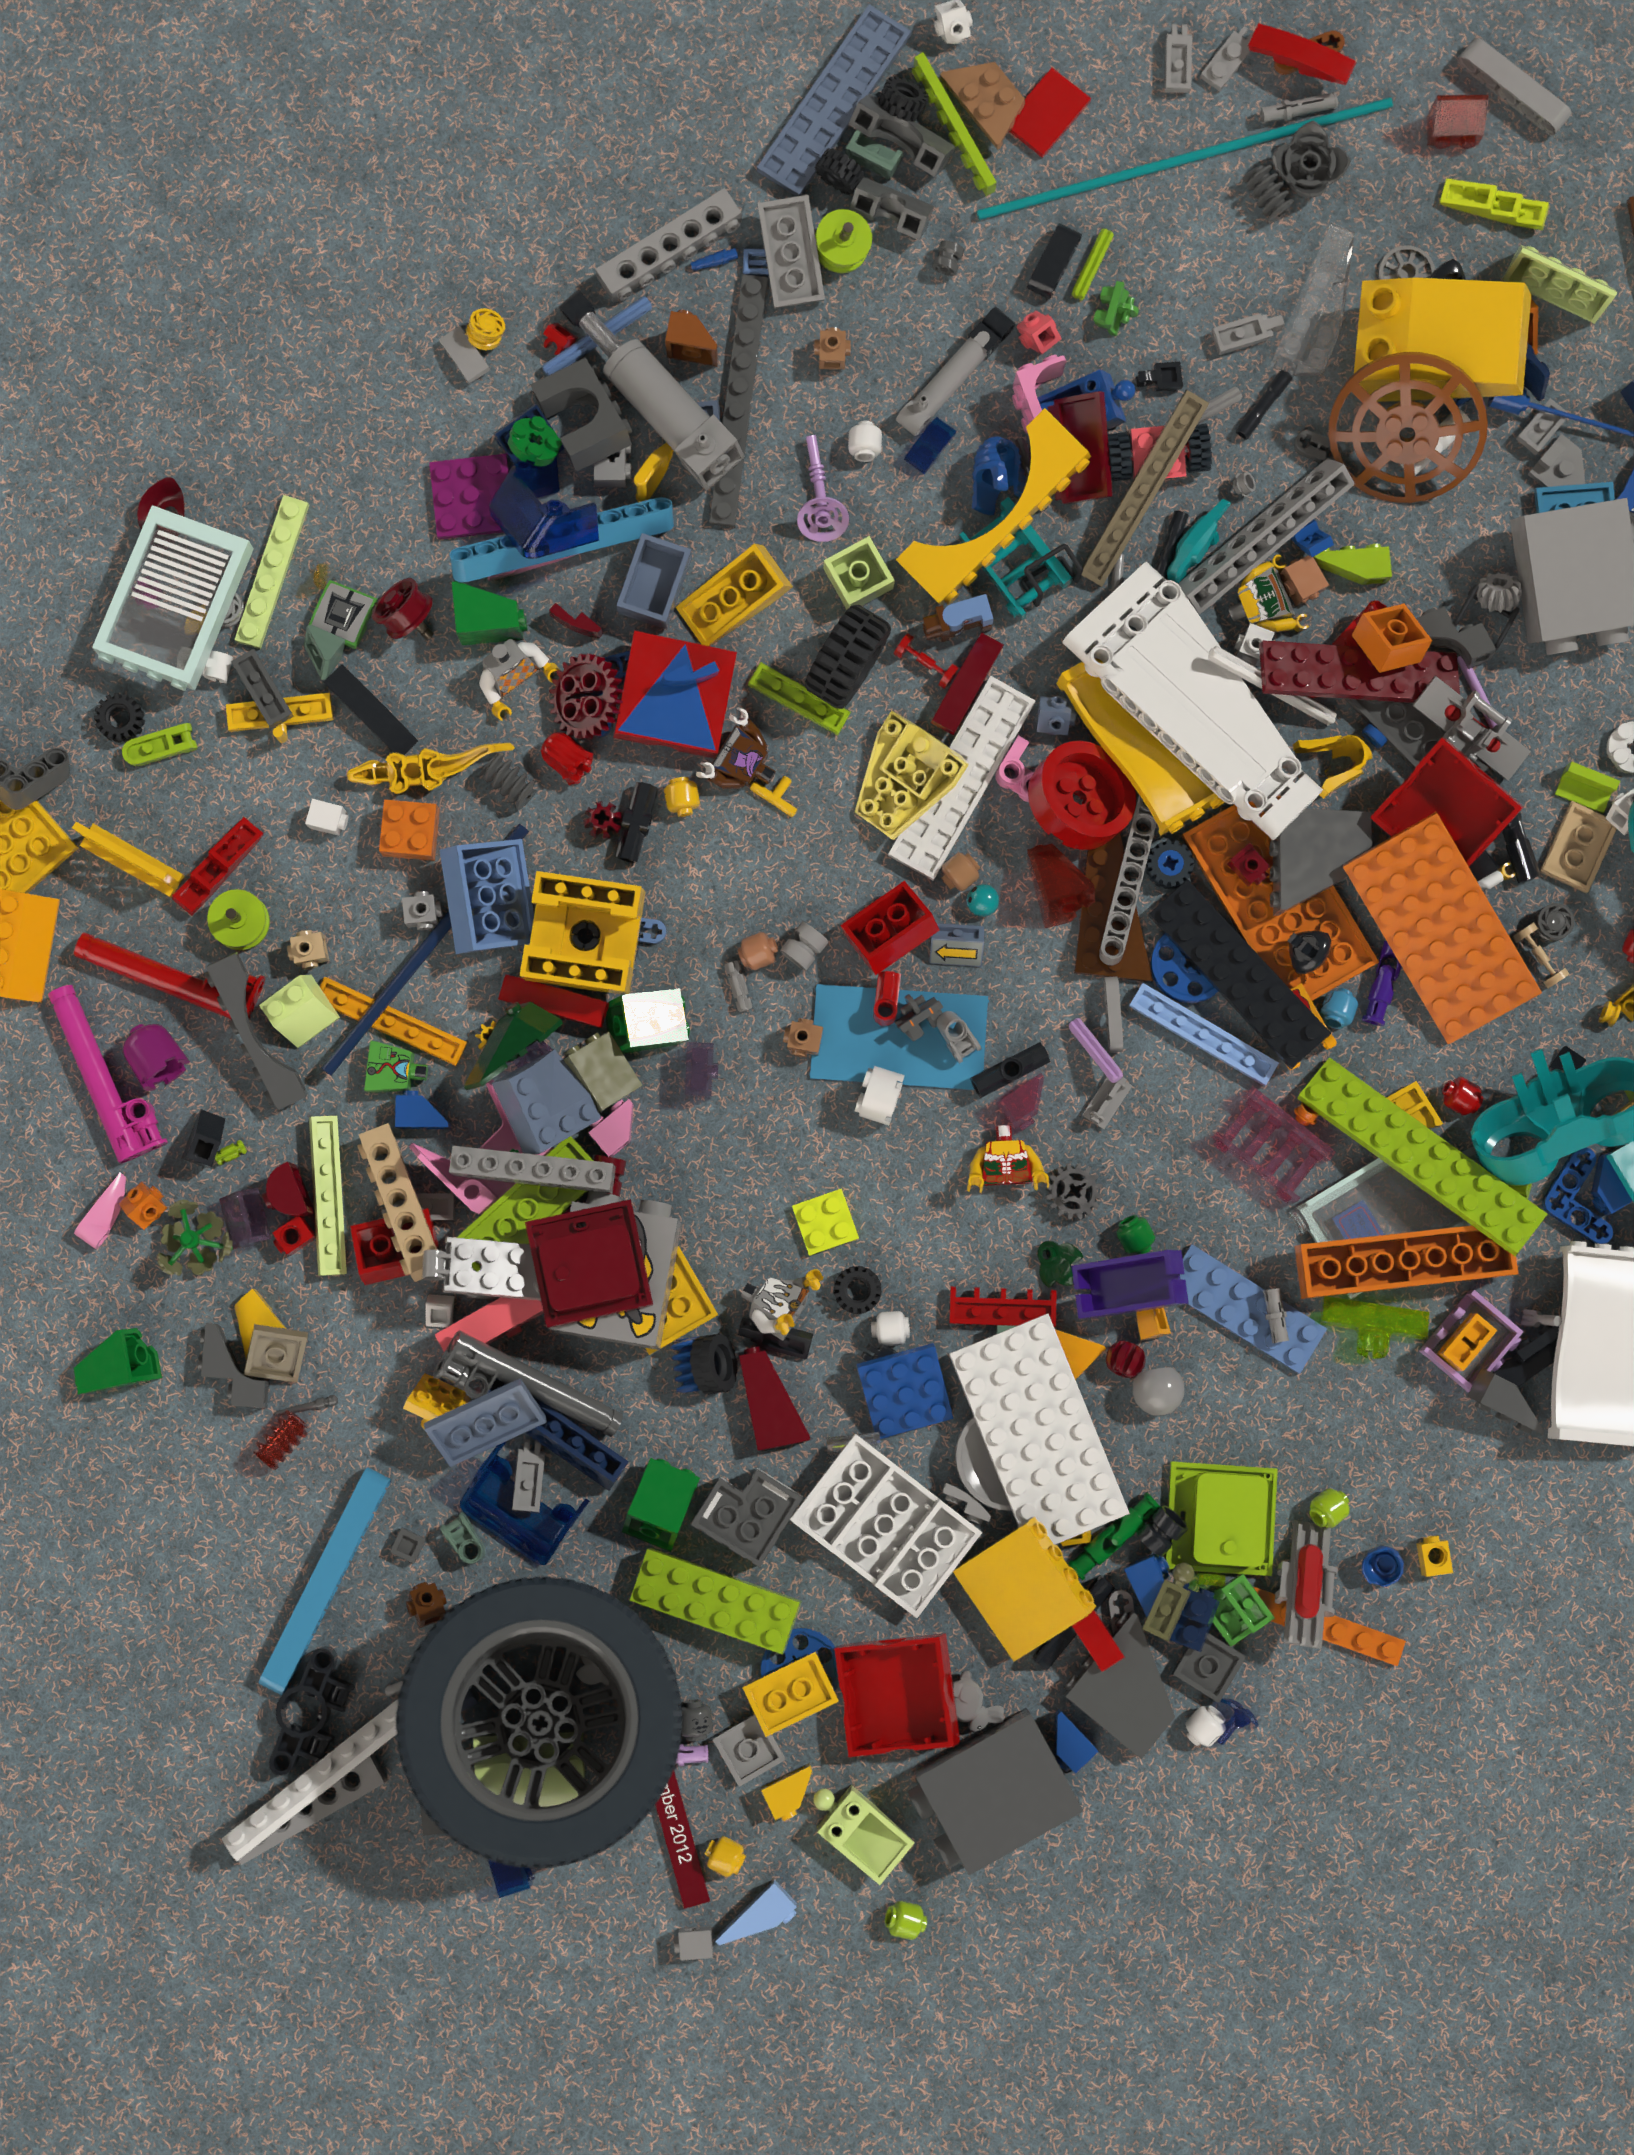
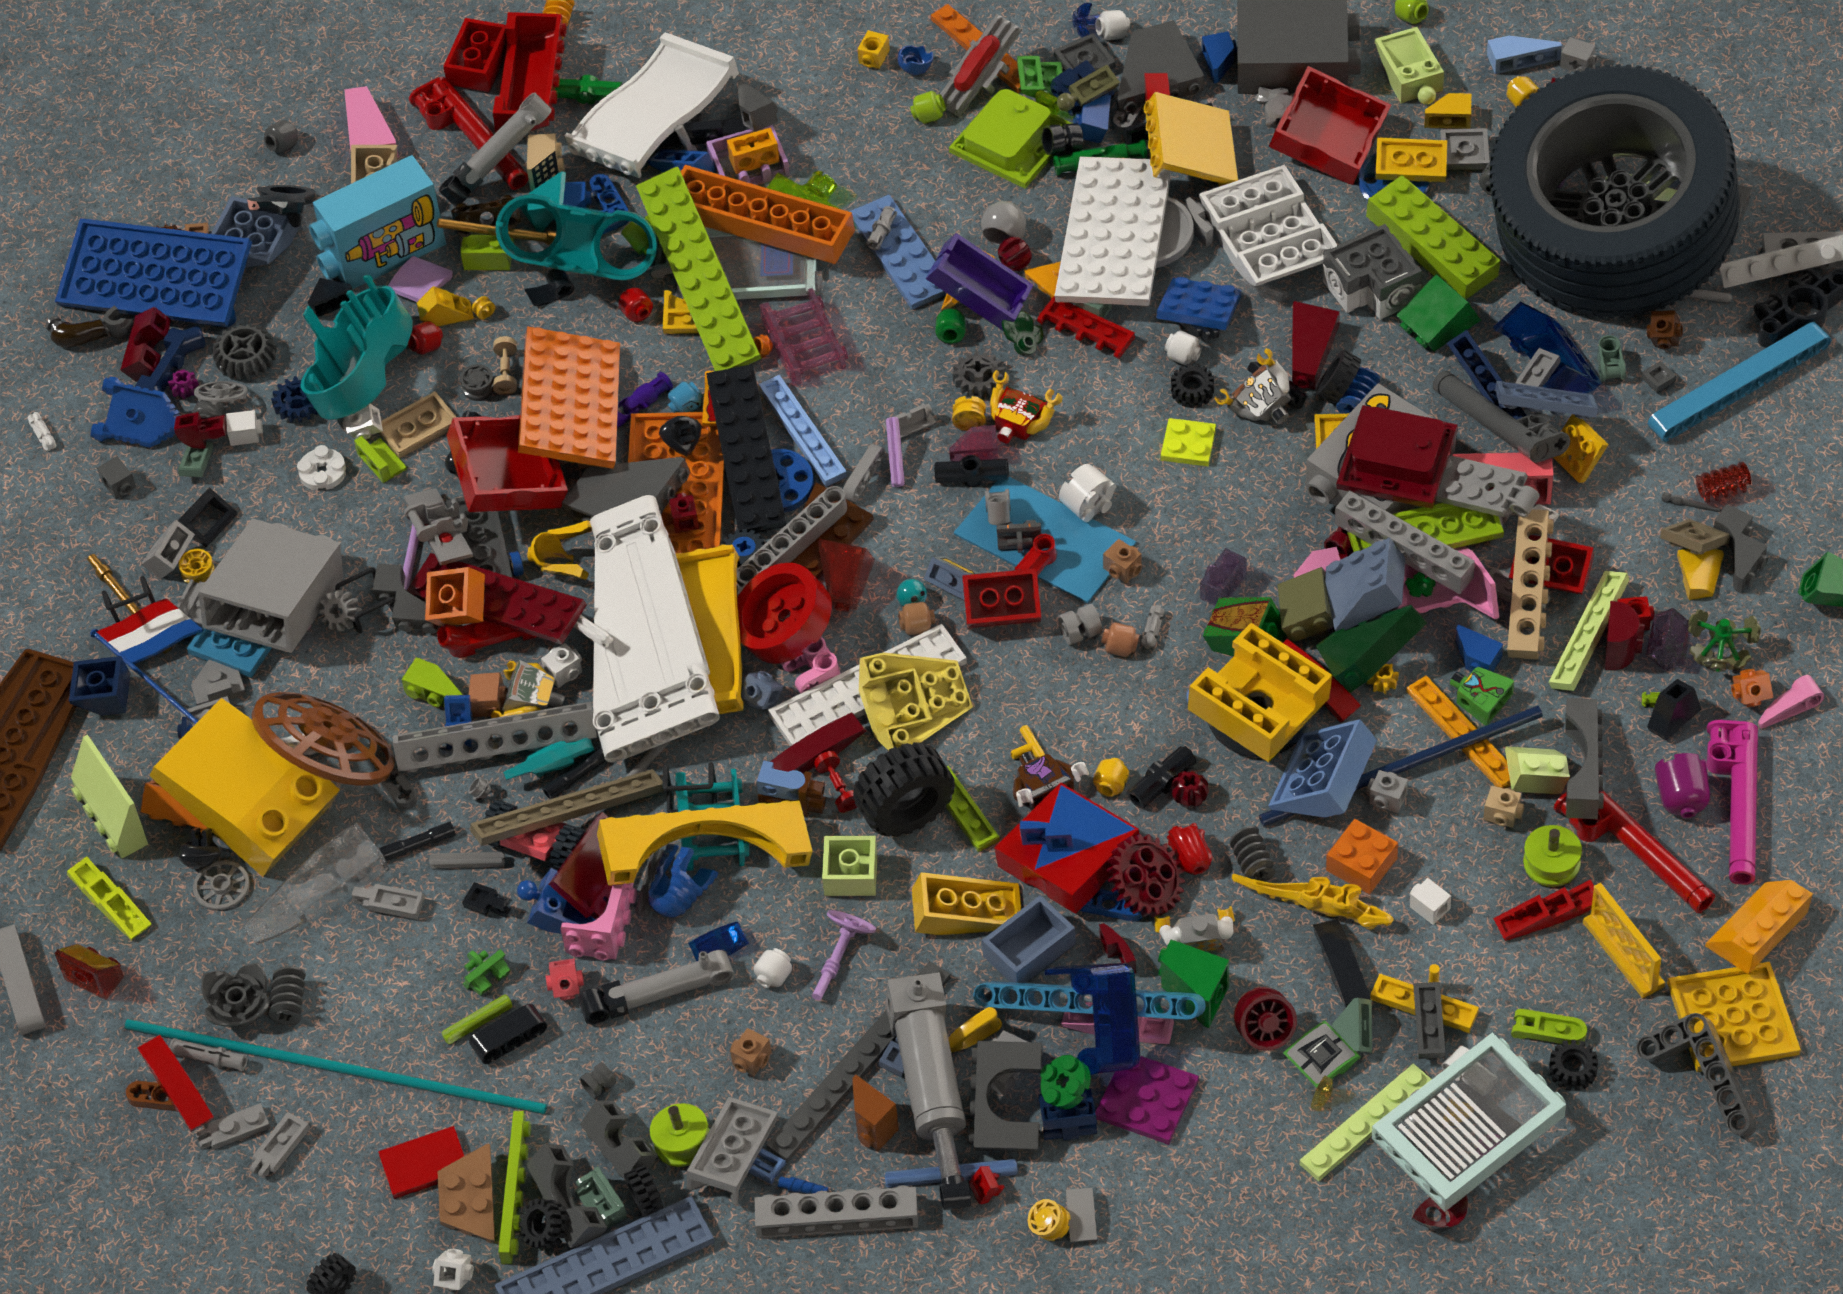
camera: 140 degrees left, 30 degrees down
none -> blue slope [647,149,717,174]
none -> yellow wheel [952,396,986,431]

